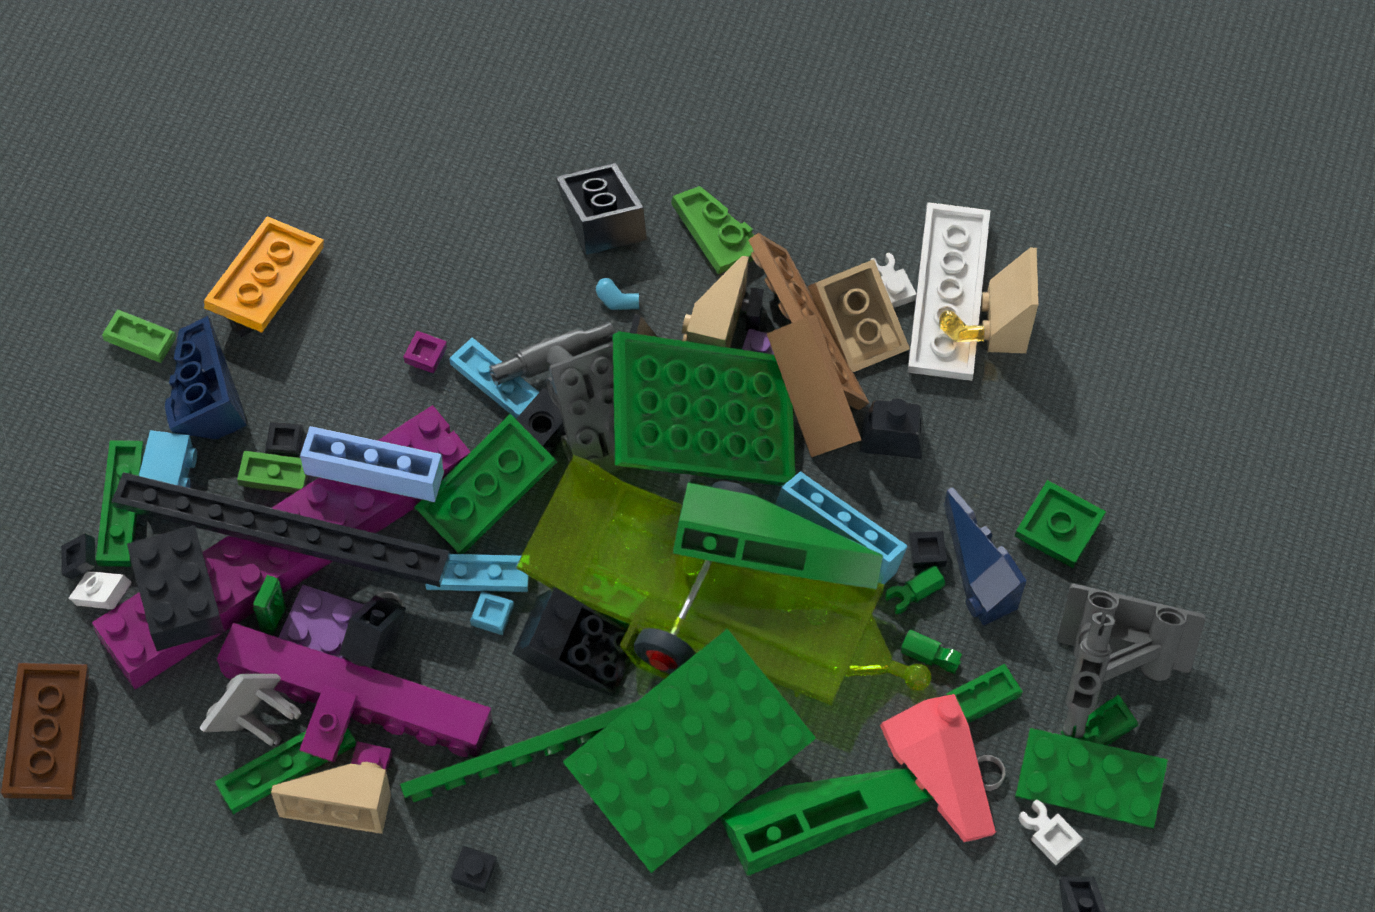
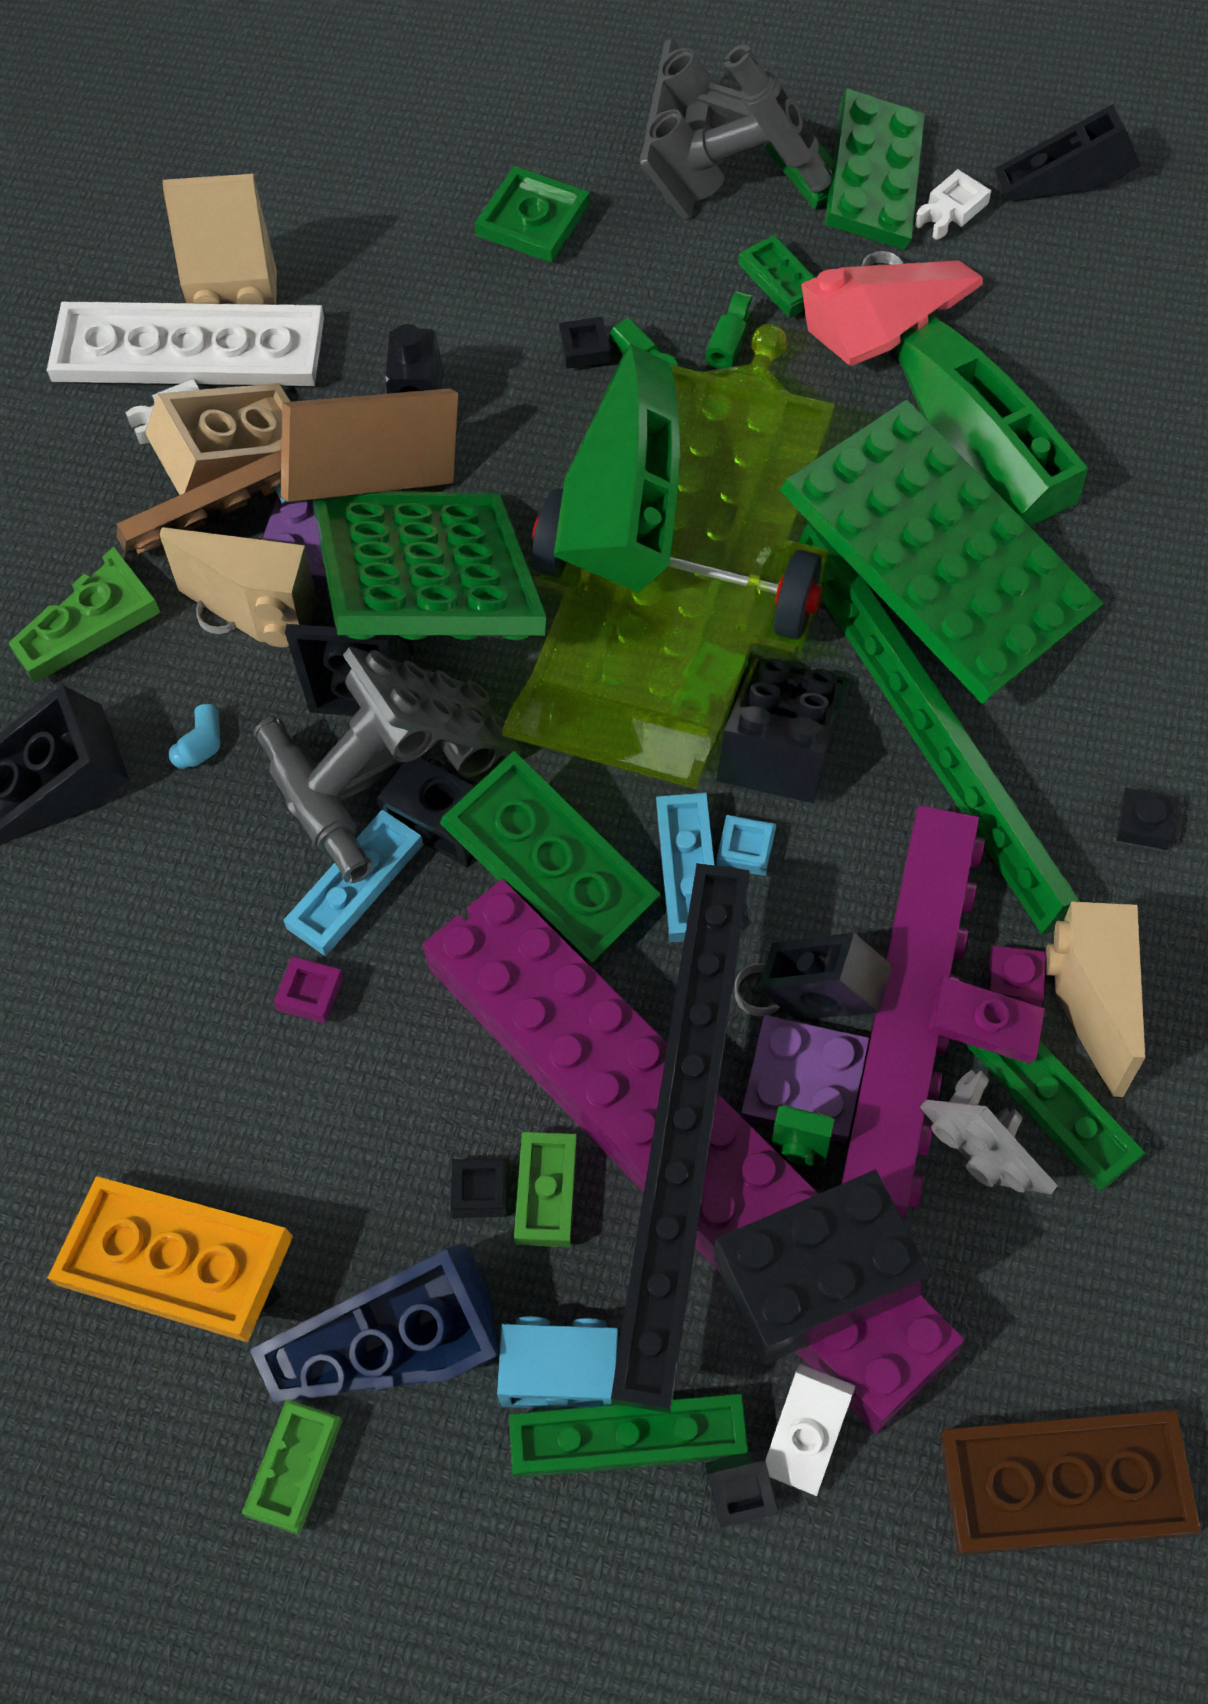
camera: 90 degrees left, 0 degrees up
light blue brick [300,426,444,502] -> none
medium azure brick [775,471,907,589] -> none
clear yellow arm [939,310,984,342] -> none
dark blue wedge [944,487,1027,626] -> none

